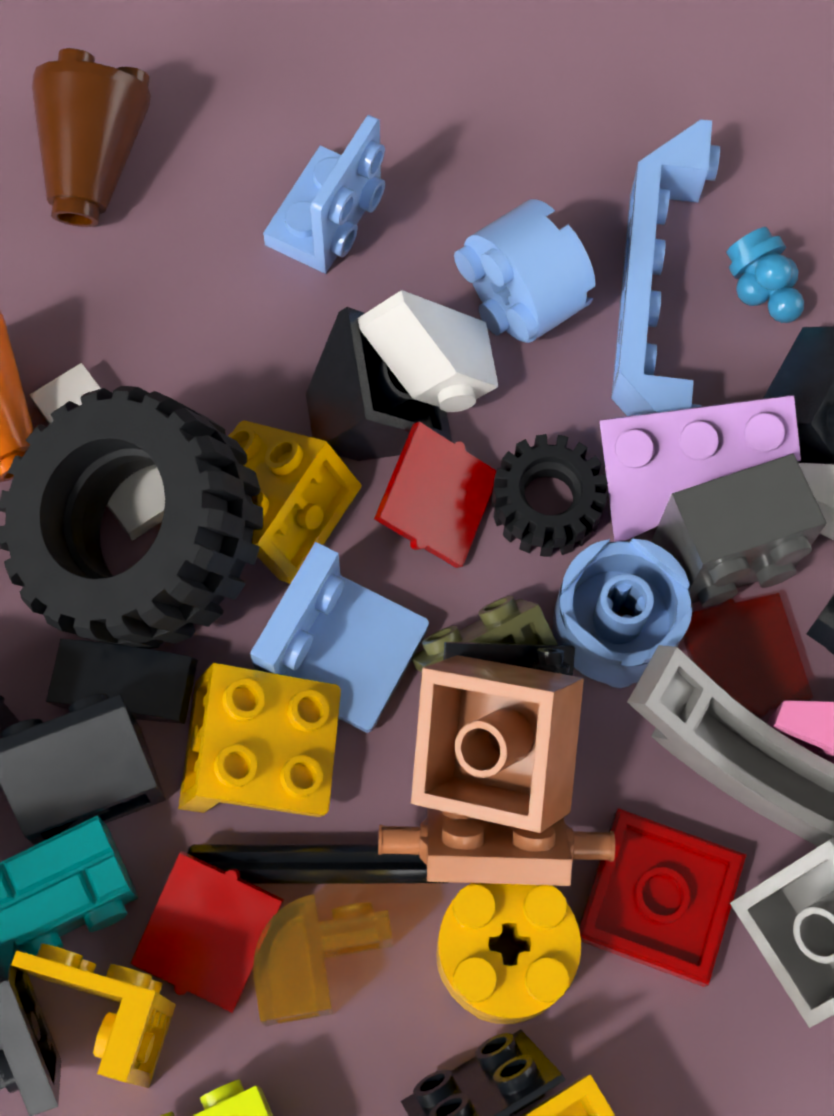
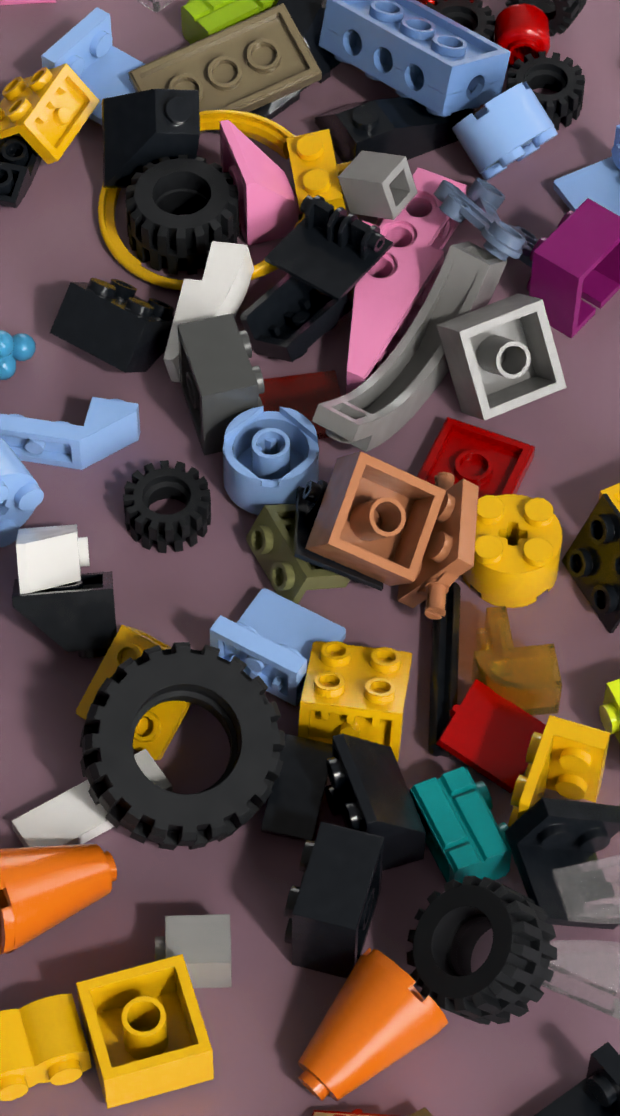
camera: 85 degrees left, 15 degrees down
red piece [374,422,497,568] -> none
lavender wing [600,395,801,542] -> none

